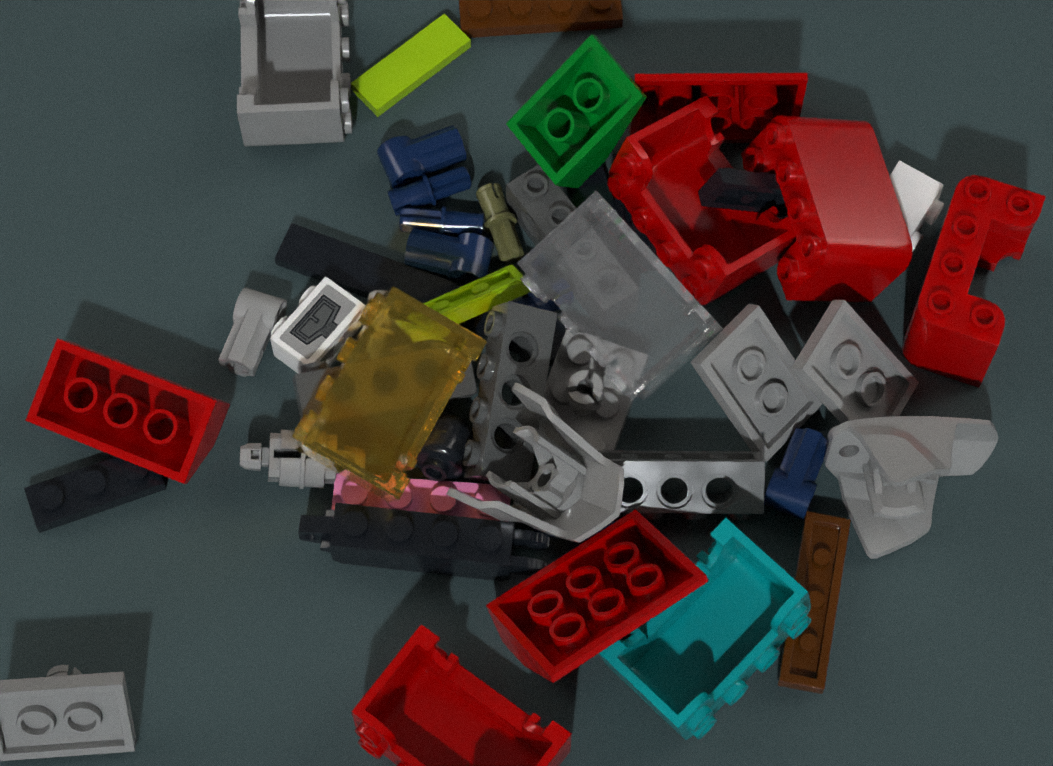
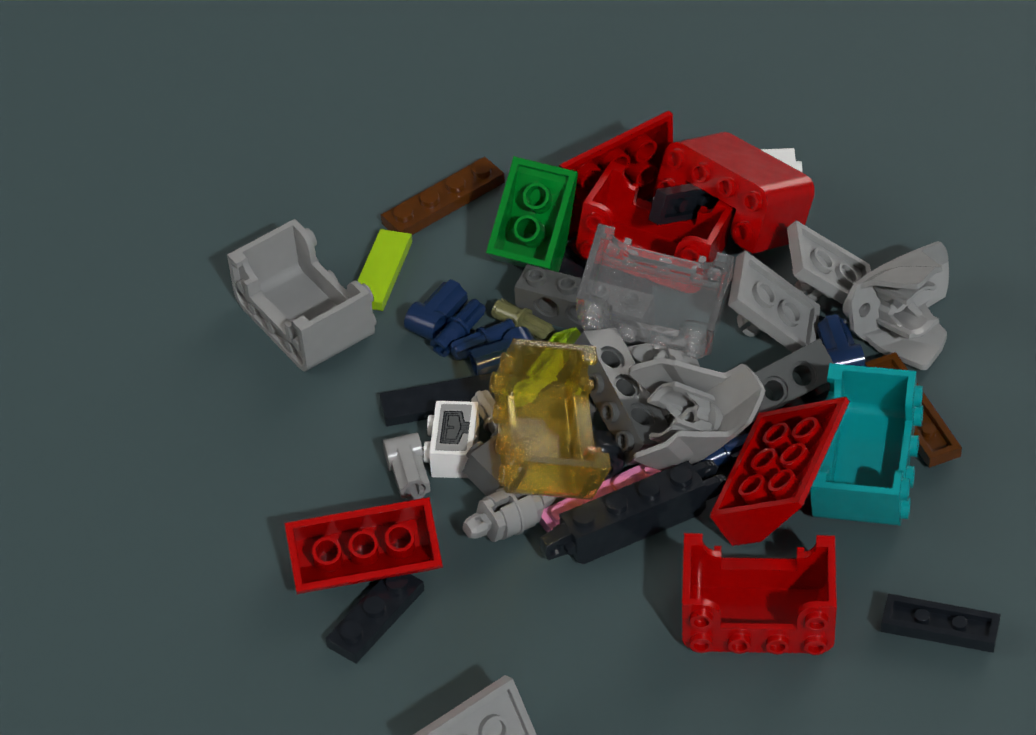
camera: 30 degrees left, 20 degrees down
red windscreen [902,175,1046,388] -> none

